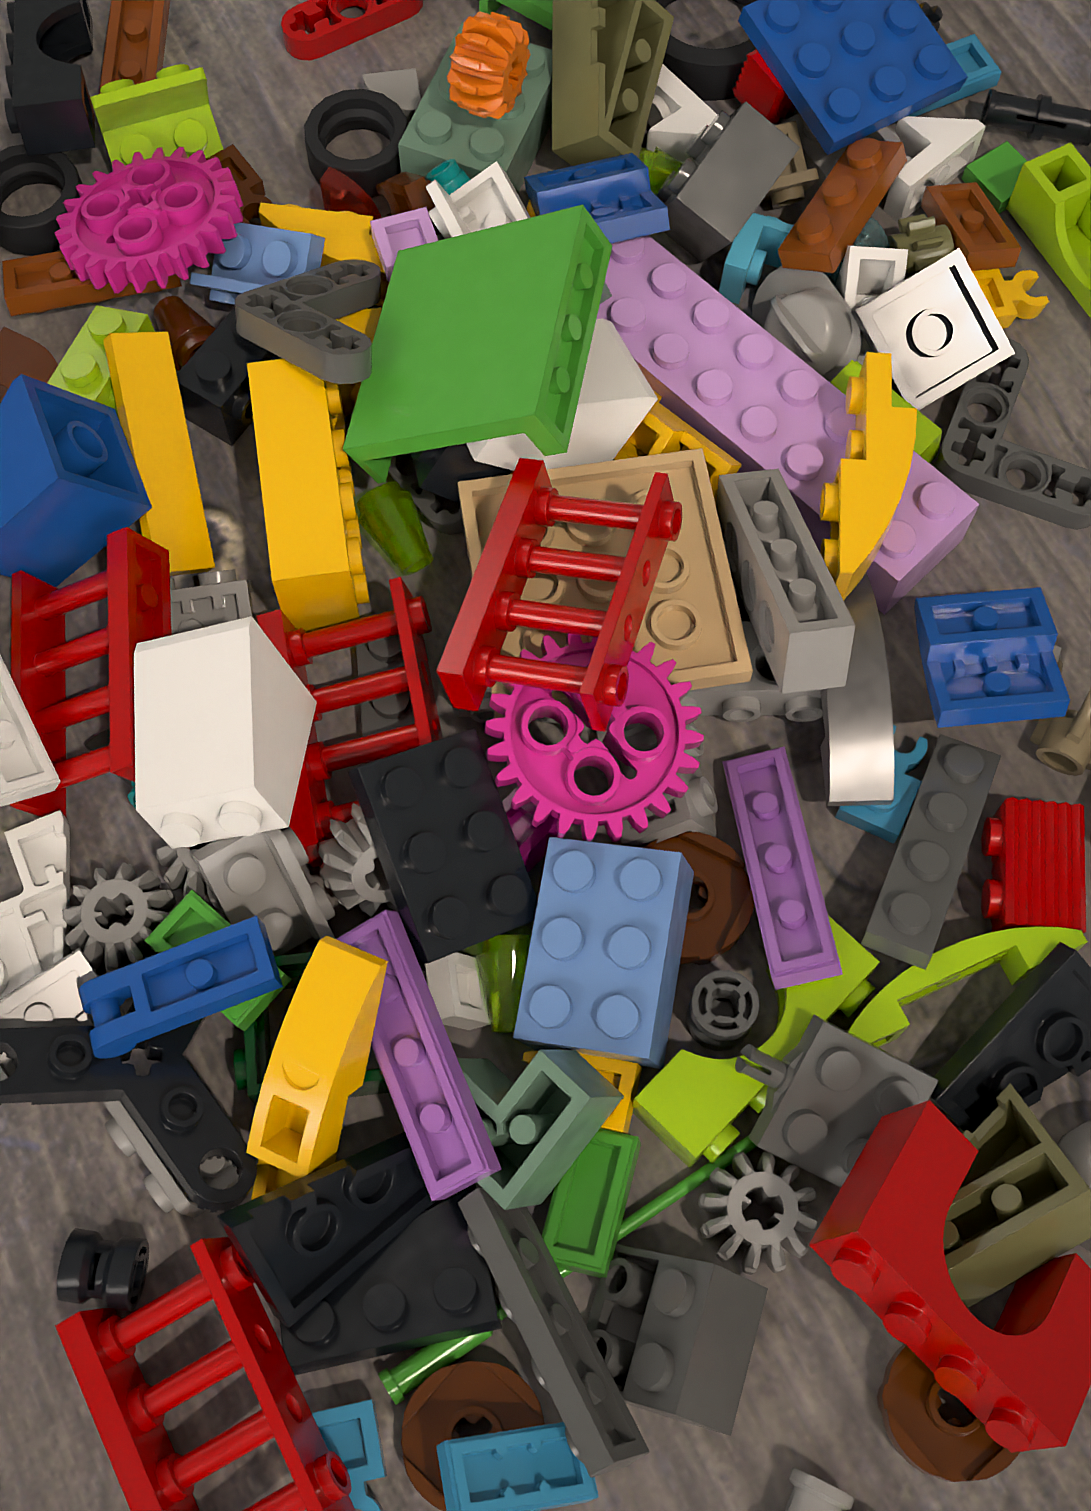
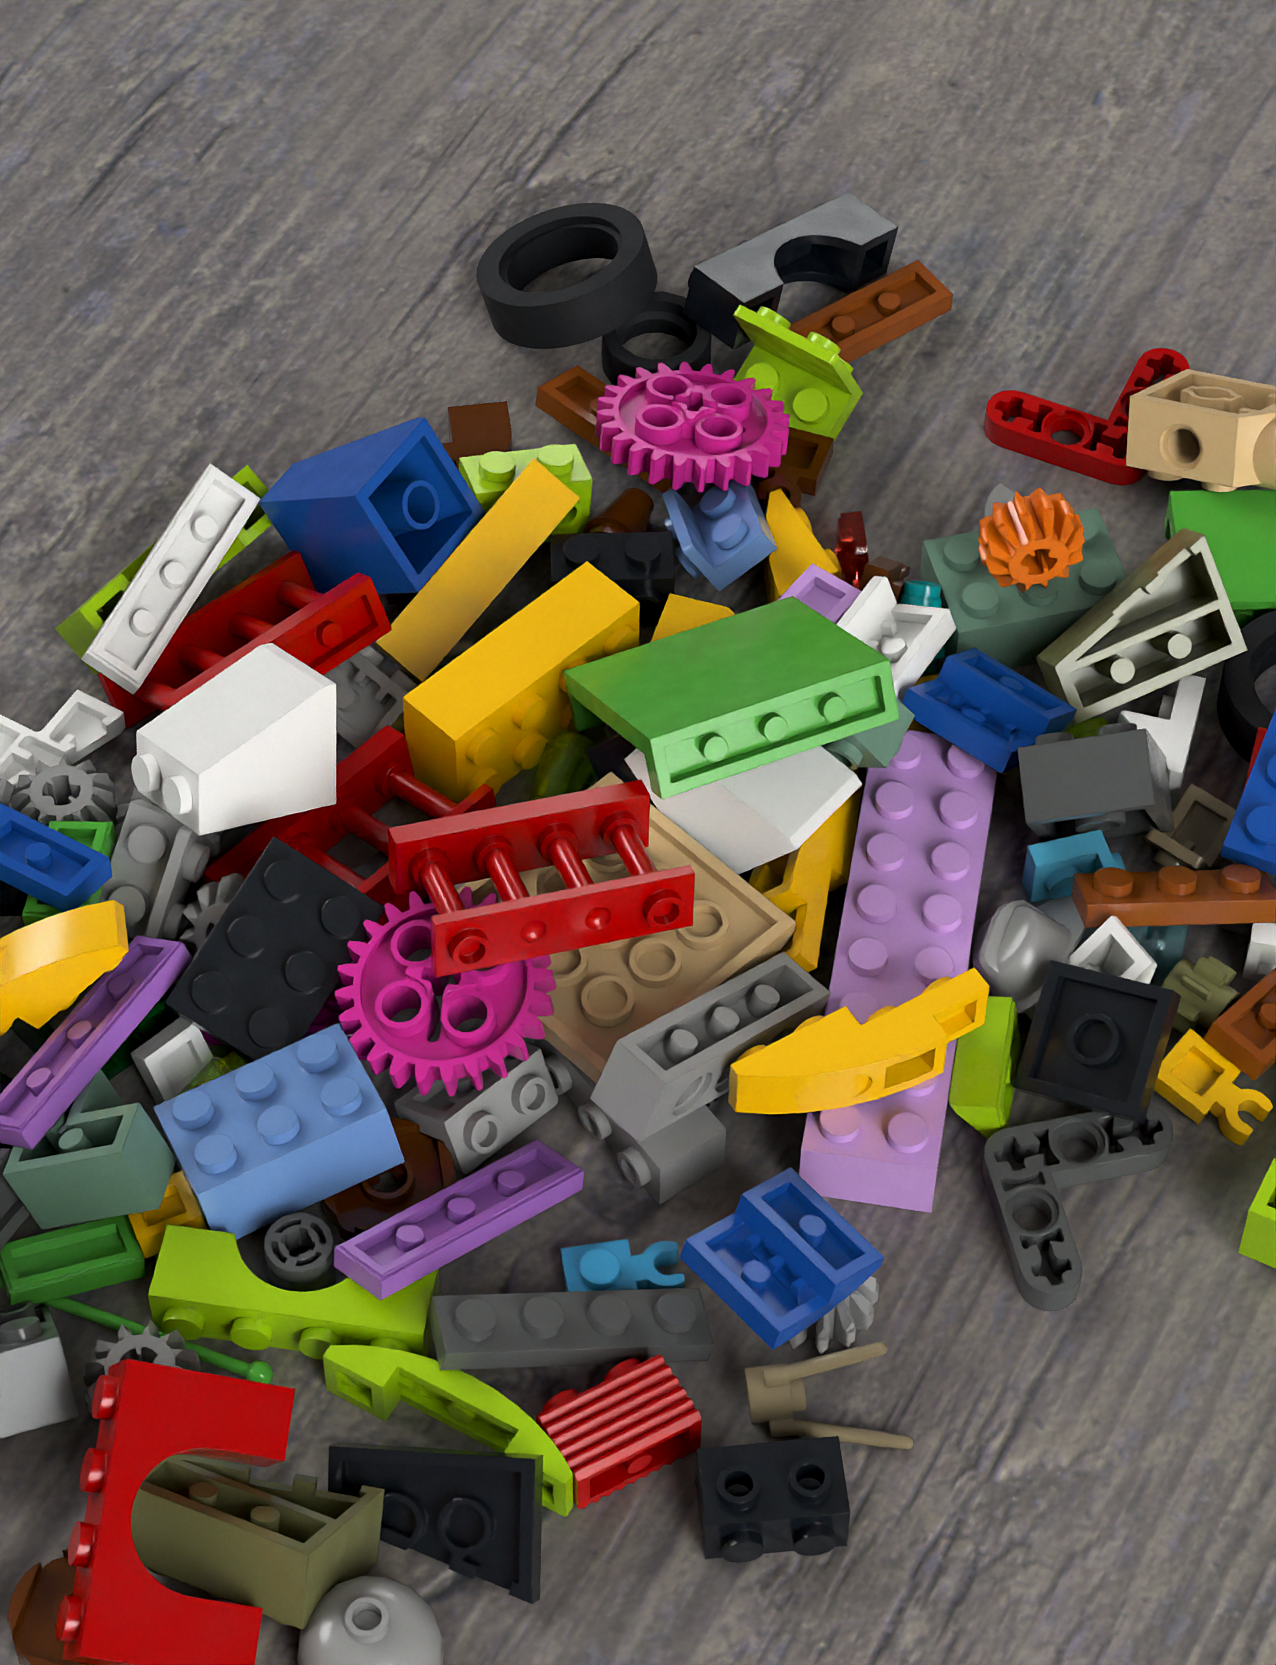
camera: 55 degrees right, 15 degrees down
dark grey beam [235,259,381,384] -> none
black tyre [304,89,408,200] -> none
dark grey plate [735,1014,939,1187] -> none
flat silver slope [820,573,894,806] -> none

